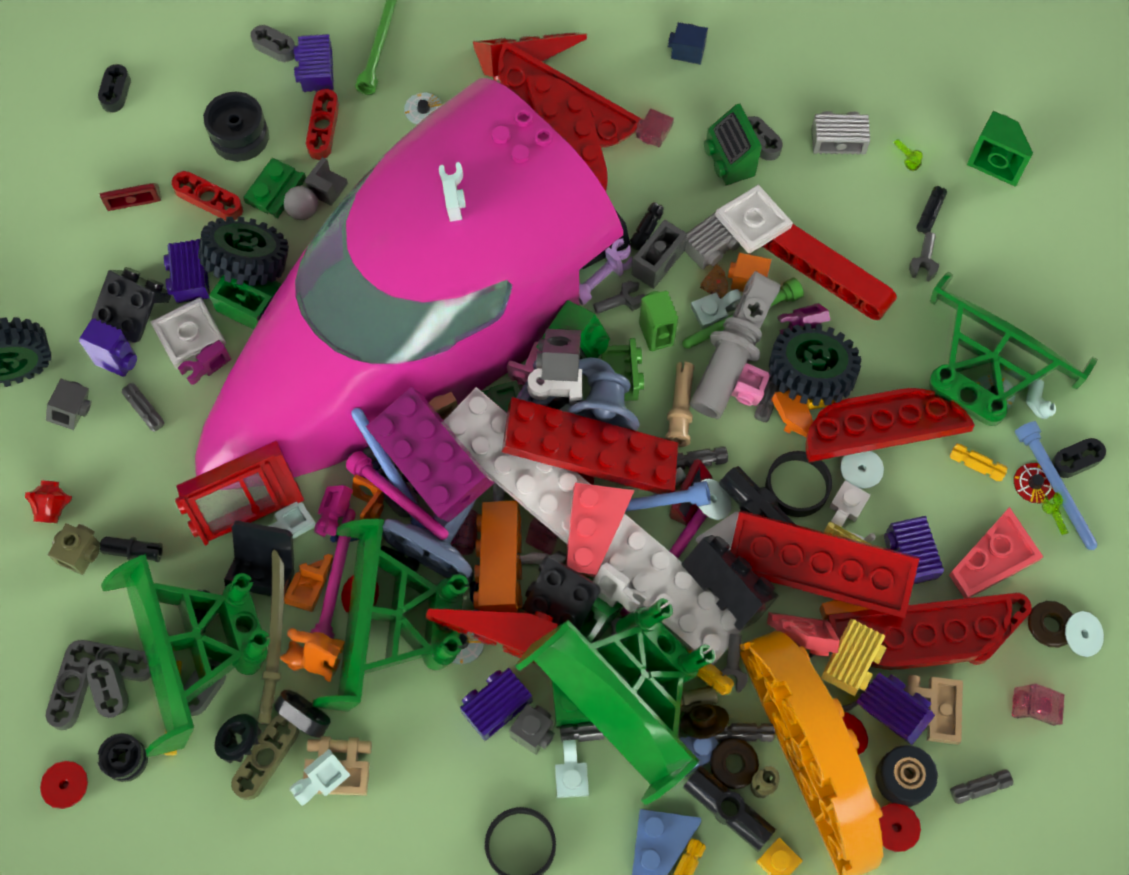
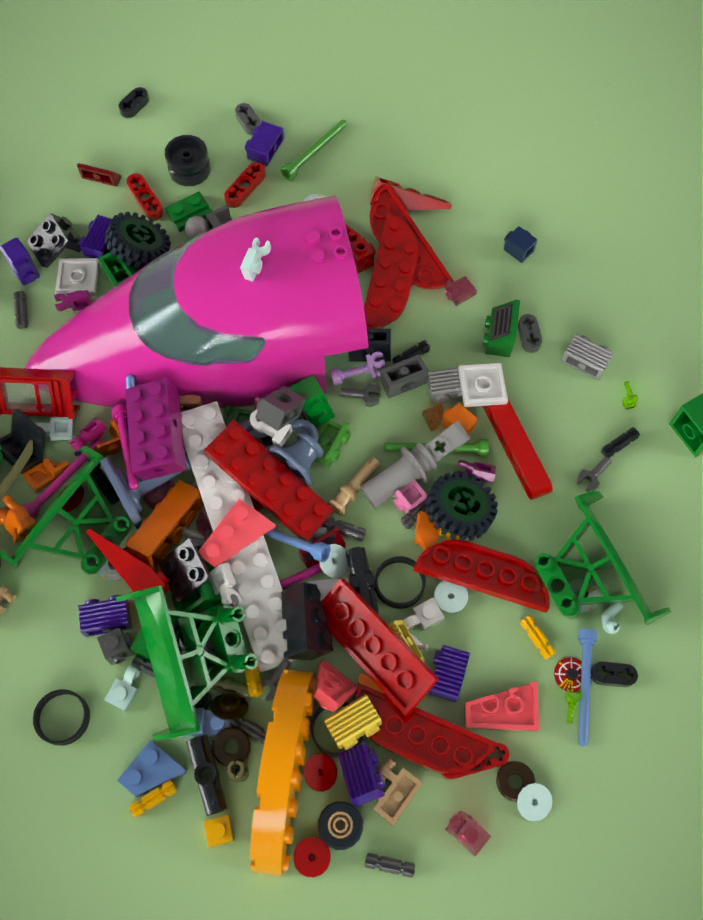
camera: 30 degrees right, 0 degrees up
bright green brick [639,291,679,351] -> none
light aqua plate [691,289,742,330] -> none

